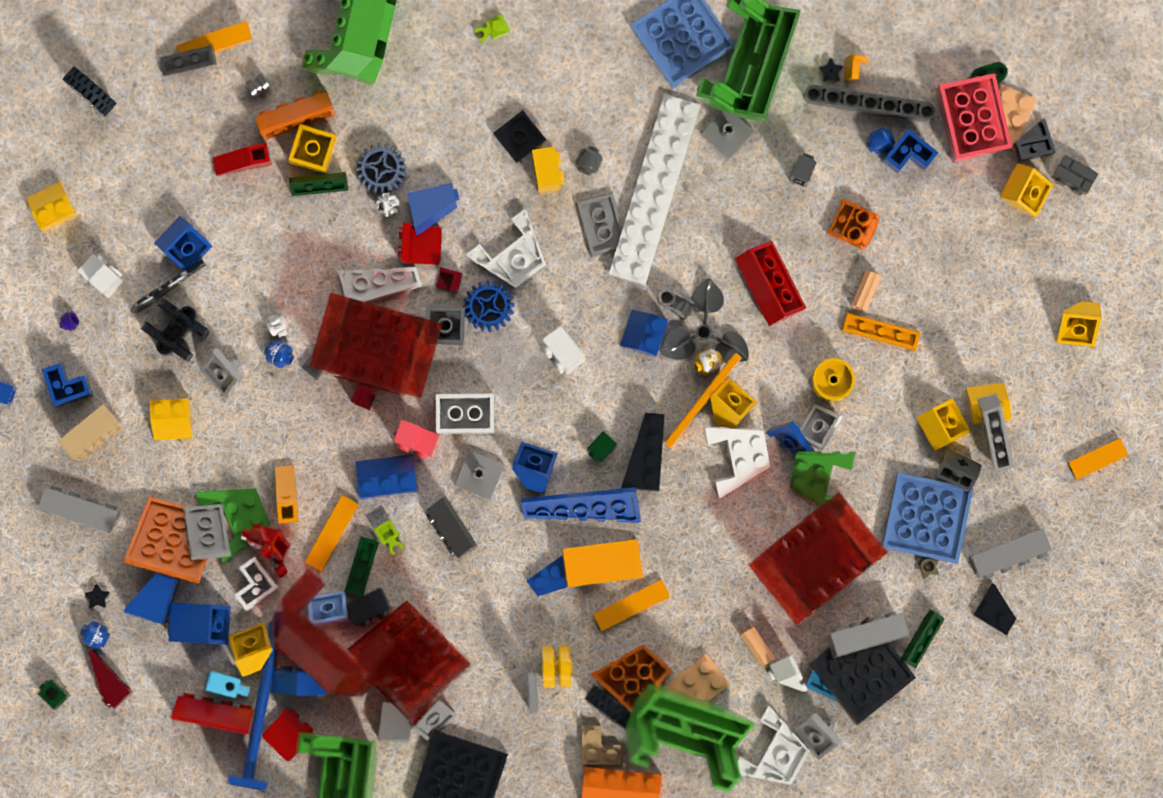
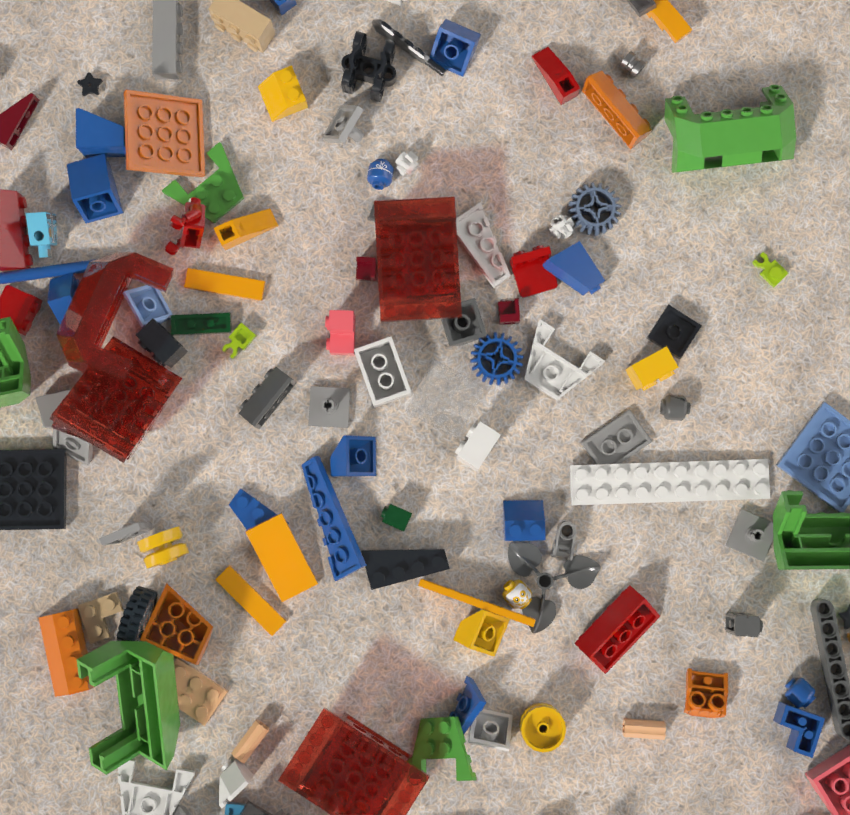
camera: 70 degrees right, 0 degrees up
blue head [80,621,110,649] -> none
light grey tile [183,504,230,560] -> none
yellow slope [229,622,272,677] -> none
white brick [235,556,279,611] -> none
yellow brick [288,124,338,174] -> none
dark green plate [289,172,349,196] -> none
blue slope [356,454,418,499] -> none
white wing [703,426,770,498] -> none
light orange tile [842,312,921,351] -> none

